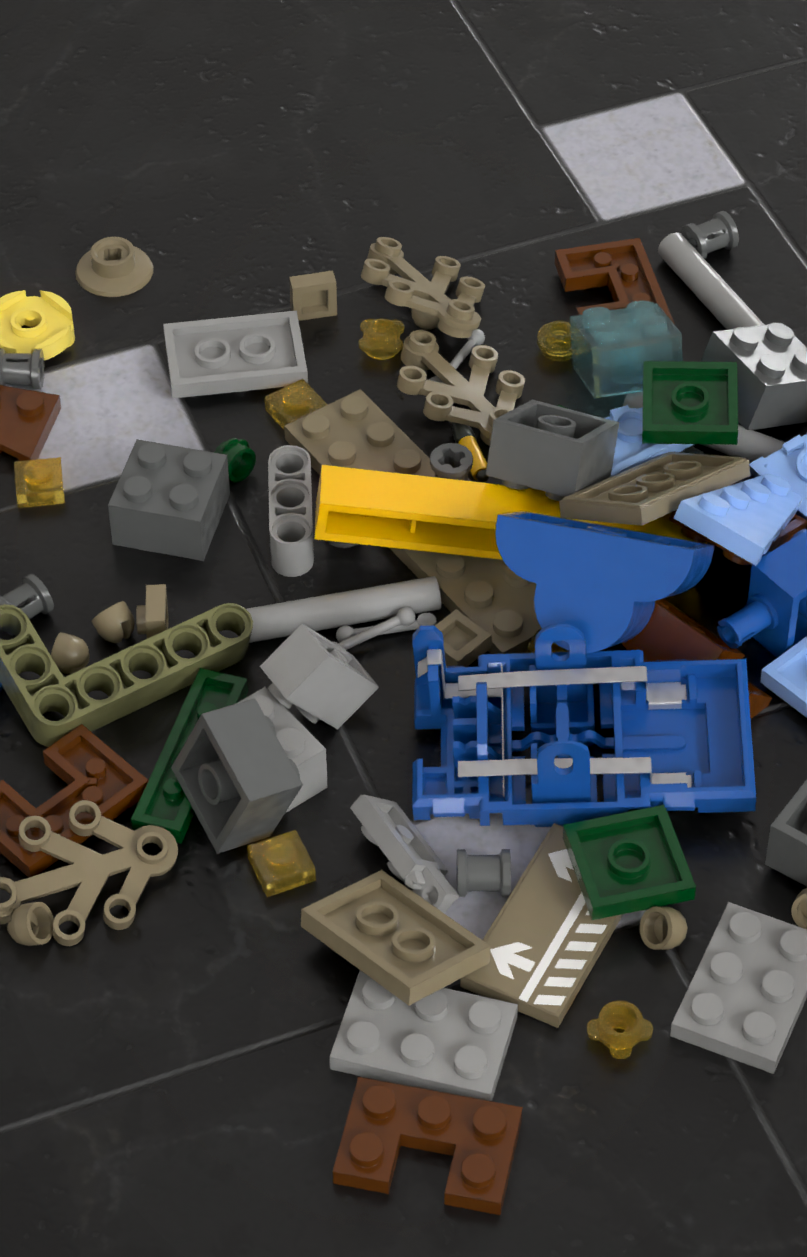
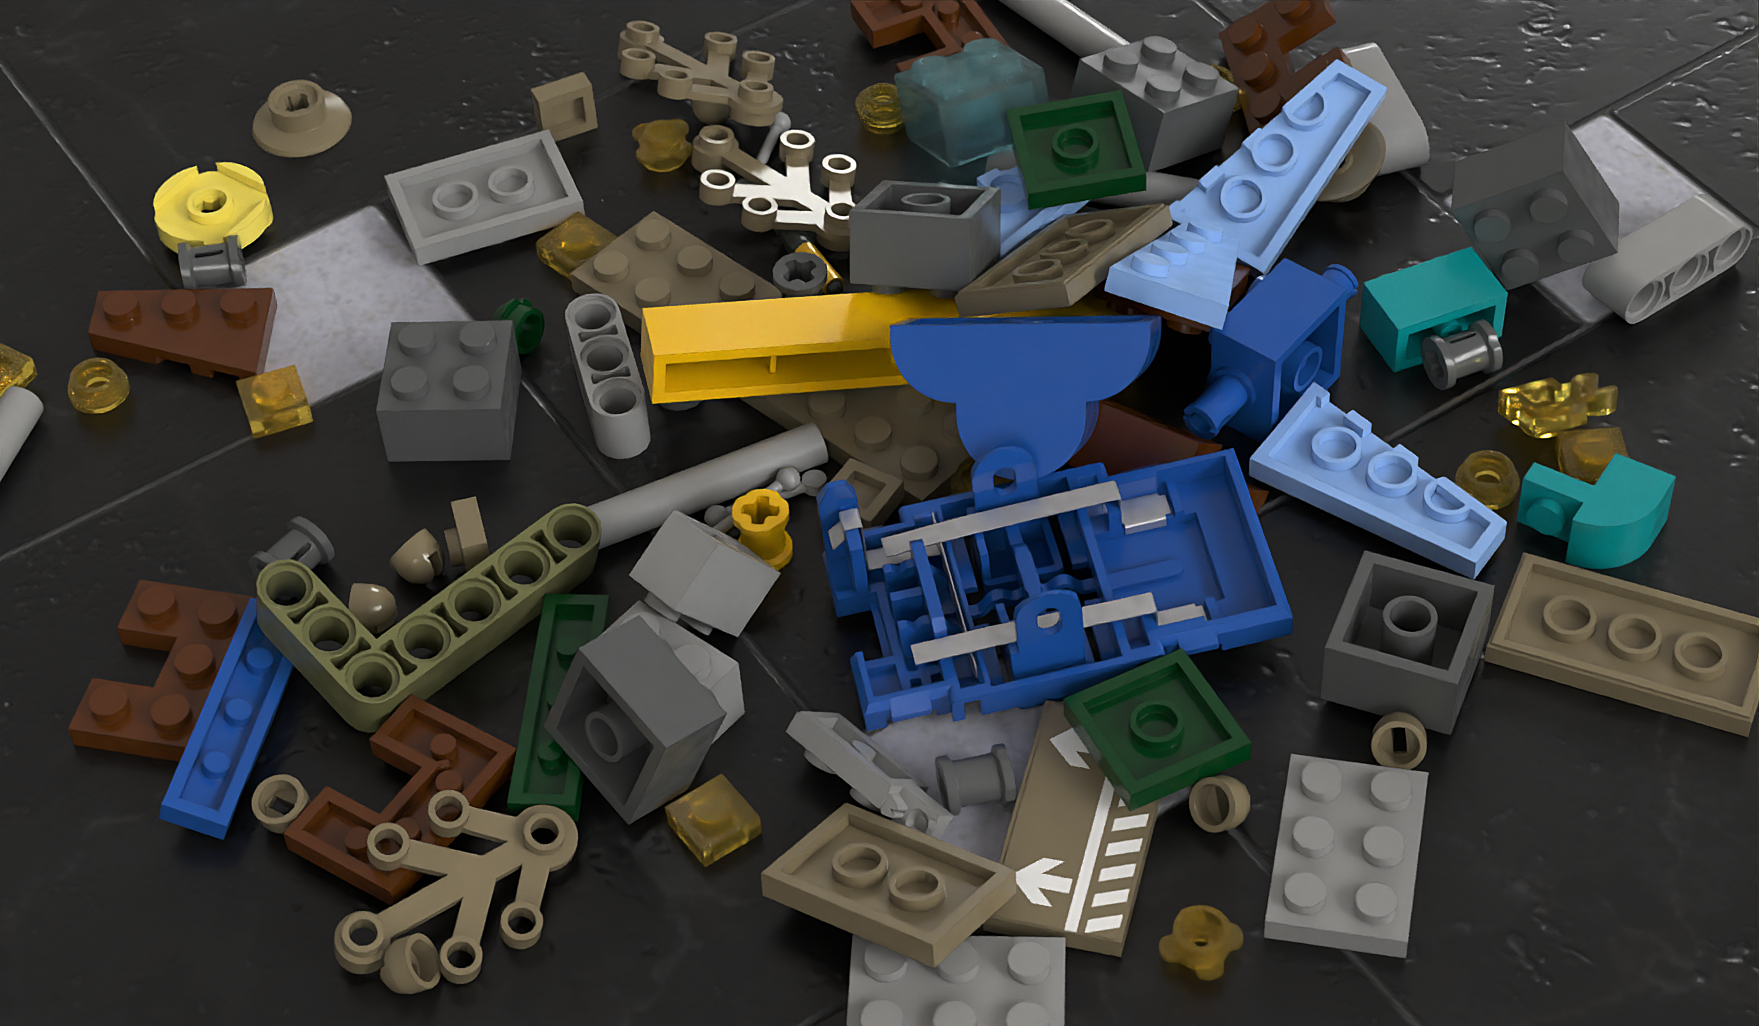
camera: 10 degrees left, 0 degrees up
none -> yellow bush [732,489,793,570]

